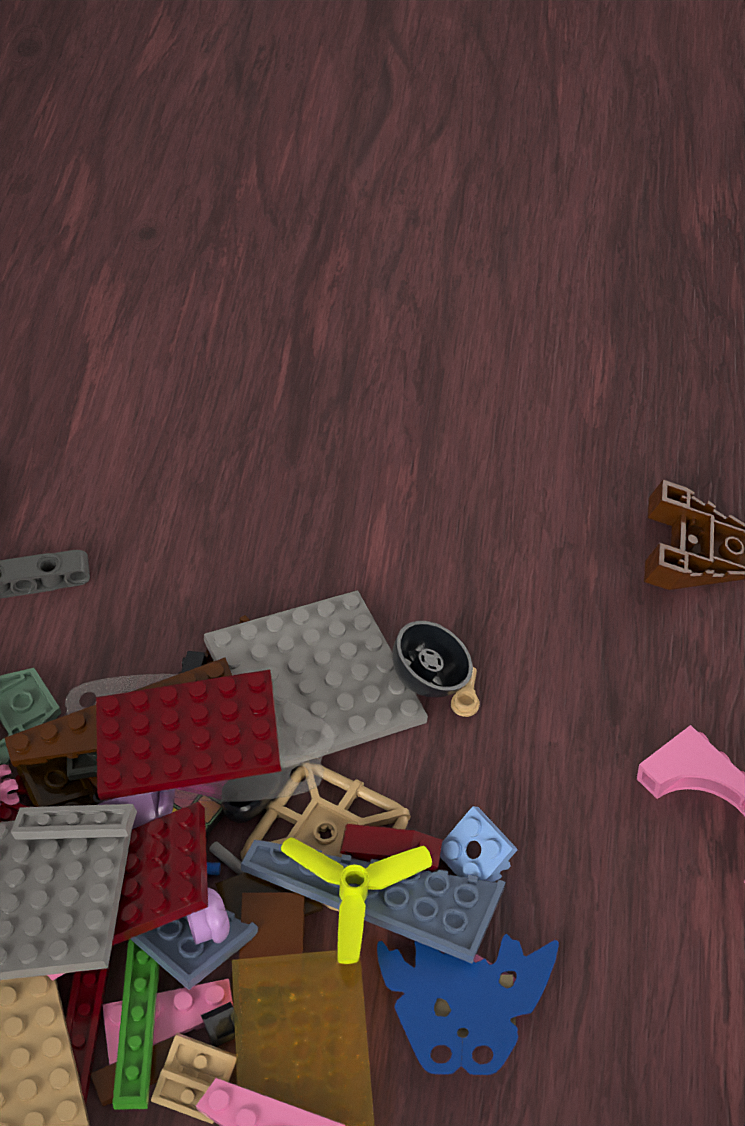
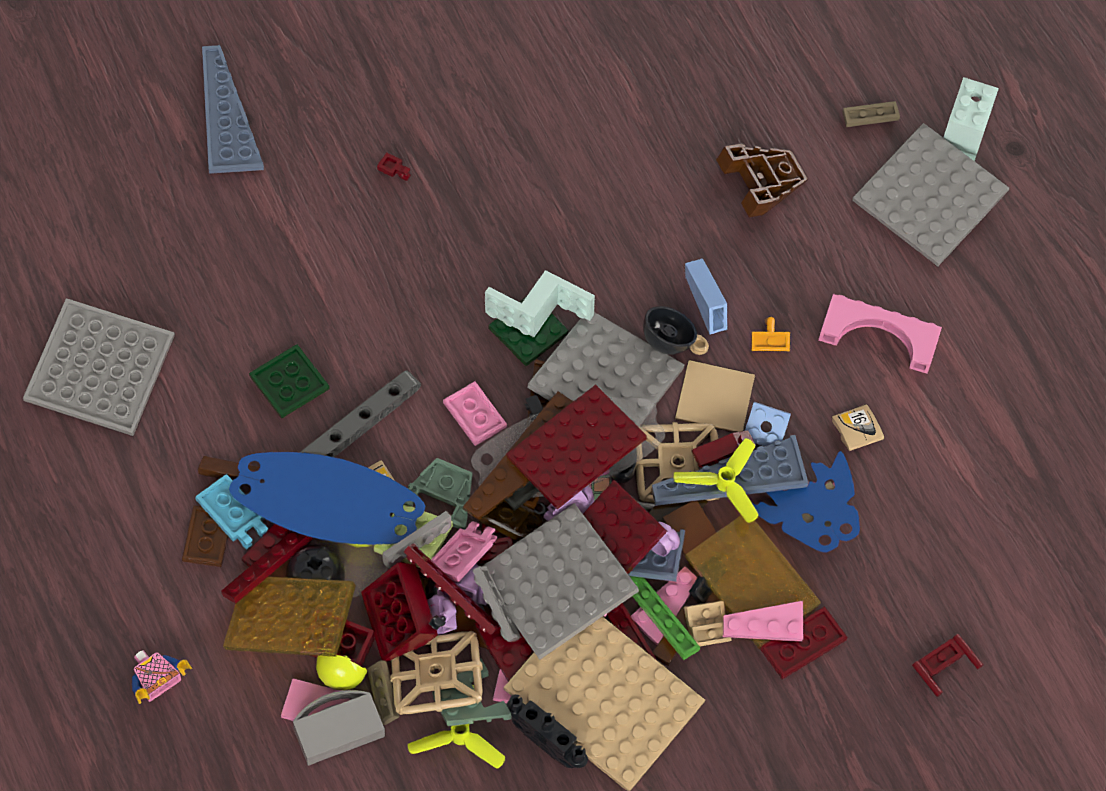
camera: 40 degrees left, 10 degrees up
light grey plate [11,804,137,840] -> none
none -> sand blue wing [202,45,264,174]
none -> dark red plate [377,152,411,181]
none -> bright pink tile [443,381,507,446]
none -> light aqua bracket [485,270,595,337]
none -> dark green plate [488,296,569,366]
none -> tan piece [675,360,755,432]
none -> light blue slope [685,259,727,334]
none -> light orange plate [751,317,790,351]
none -> tan slope [832,405,884,451]

